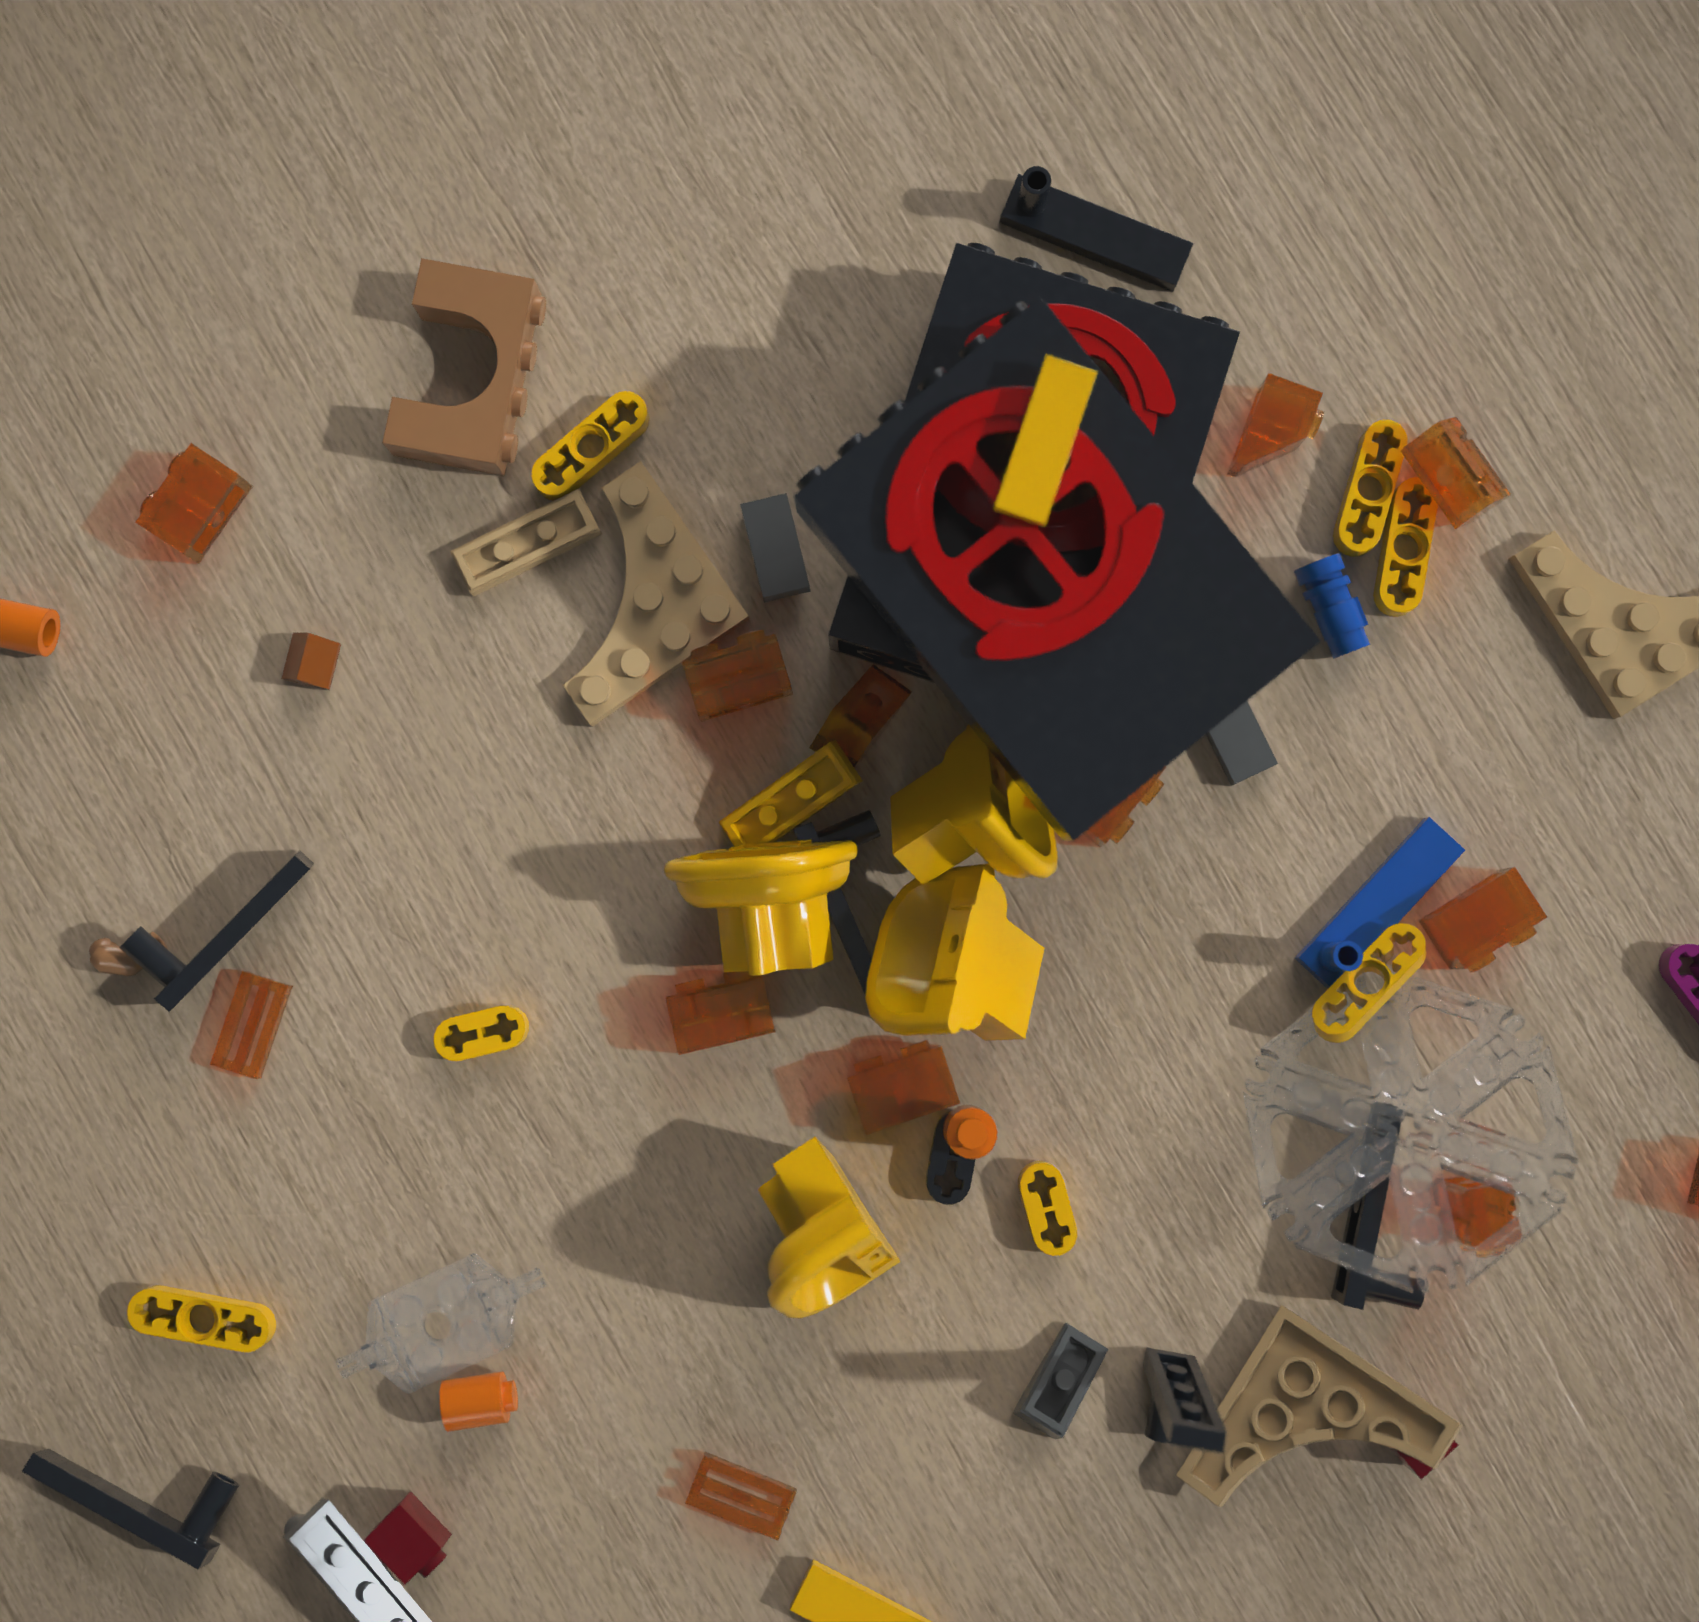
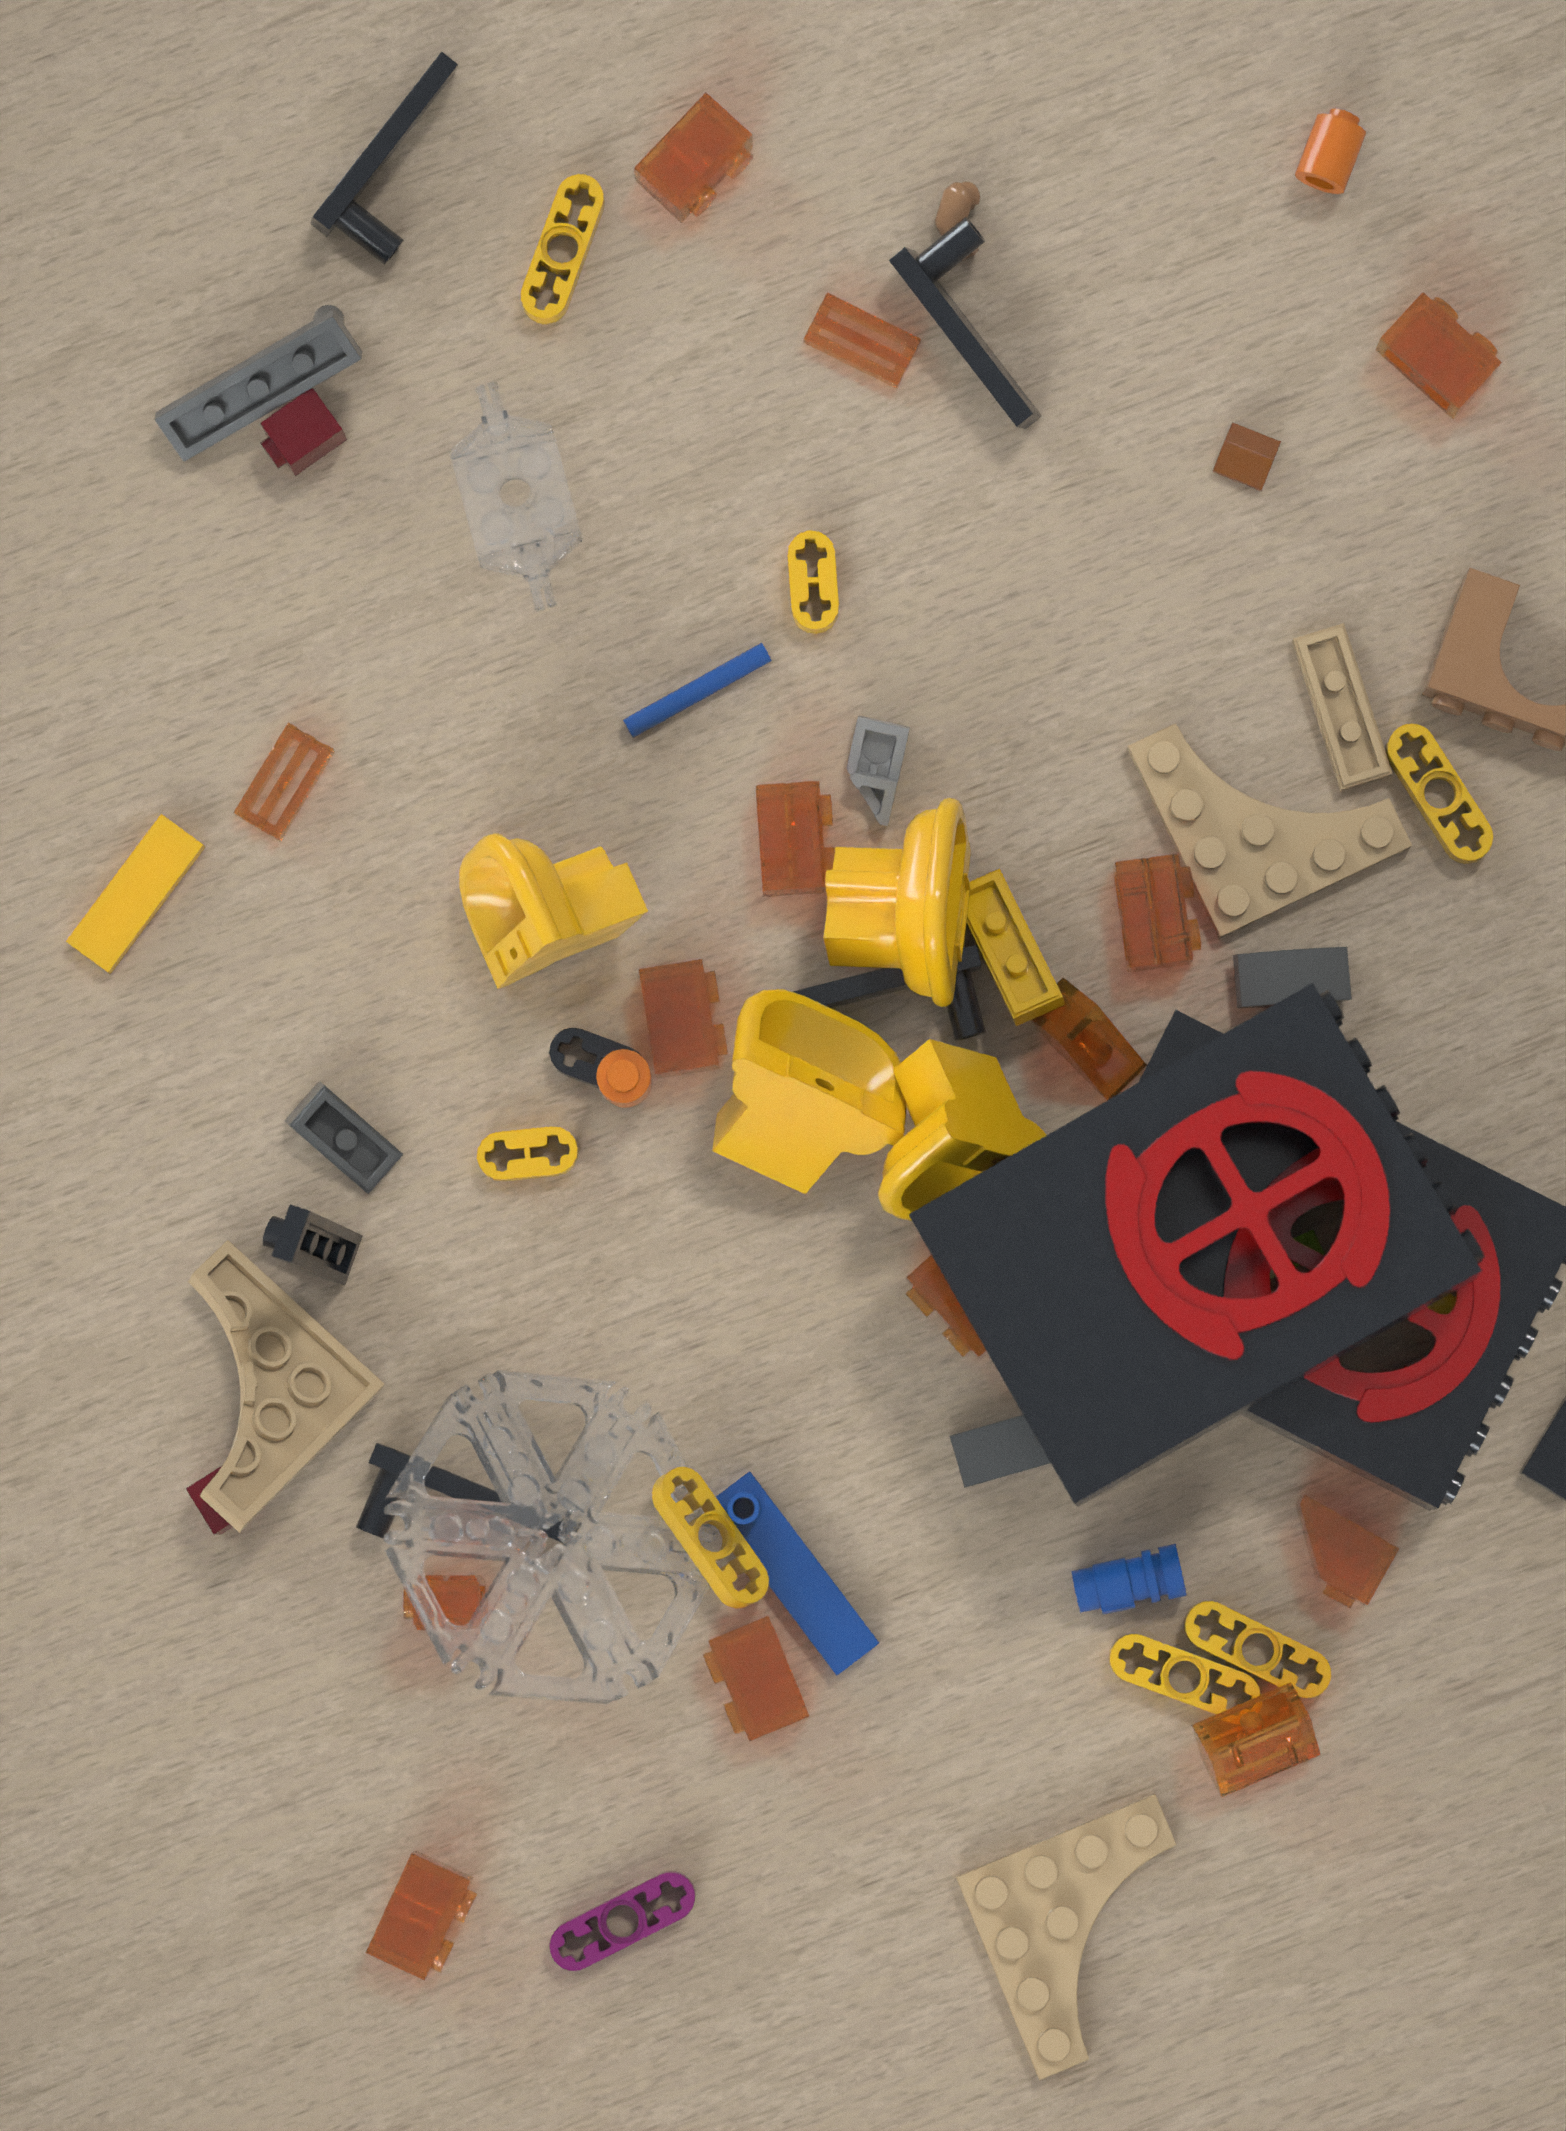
camera: 105 degrees right, 0 degrees up
orange brick [439,1371,518,1432] -> none
yellow tile [993,355,1097,527] -> none
none -> blue bar [623,643,772,738]
none -> clear orange brick [634,92,753,223]
none -> light grey slope [847,716,910,826]

